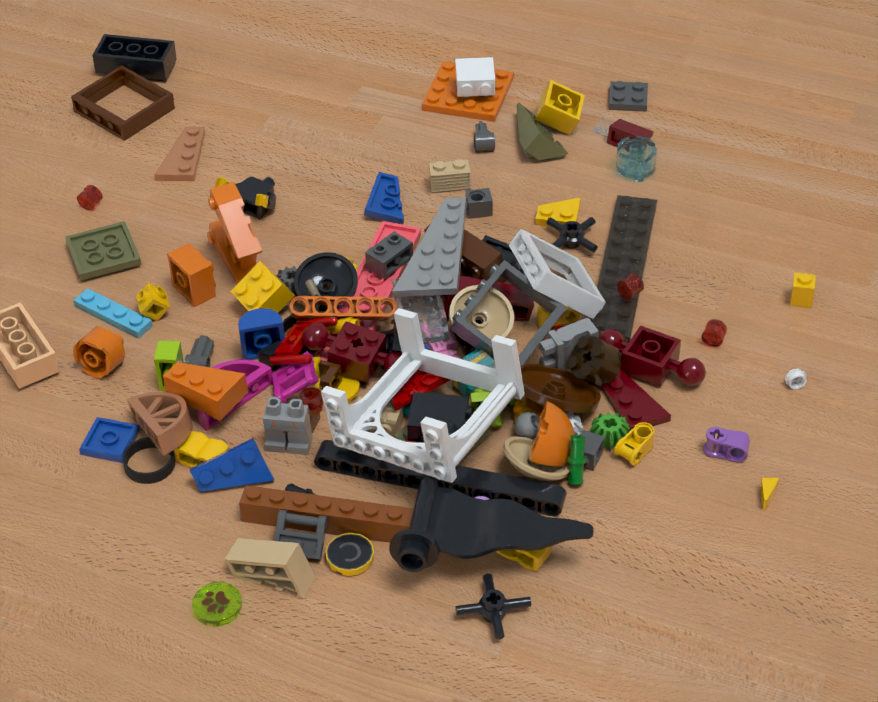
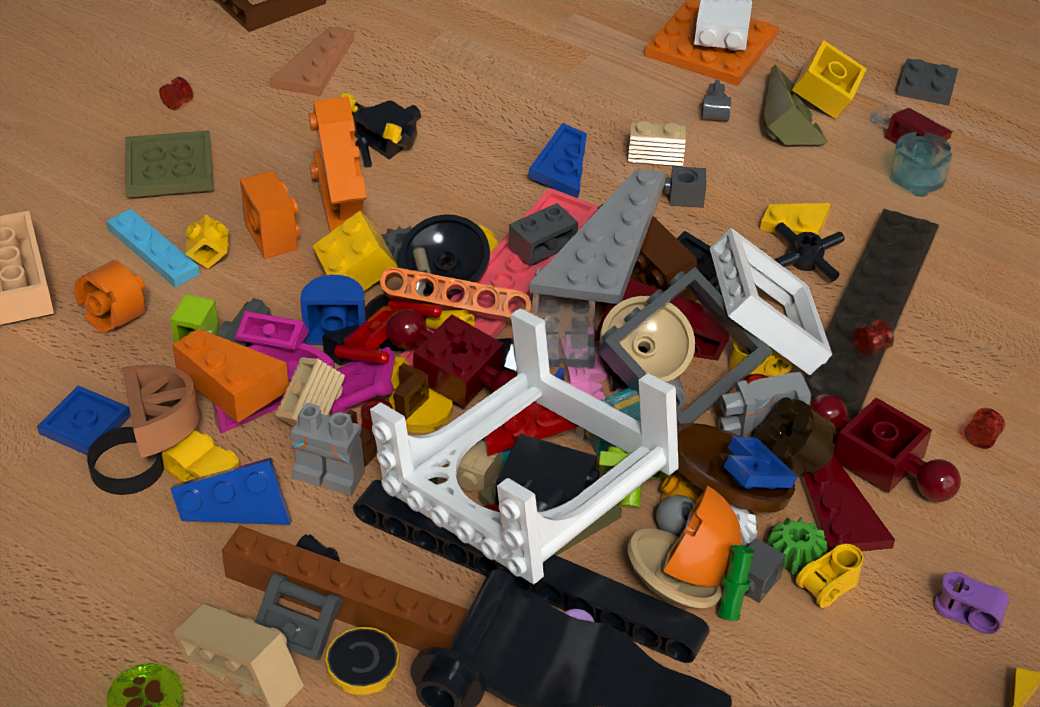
camera: 10 degrees right, 0 degrees up
none -> dark pink slope [235,311,308,351]
none -> tan brick [275,357,345,426]
none -> blue plate [724,437,798,489]

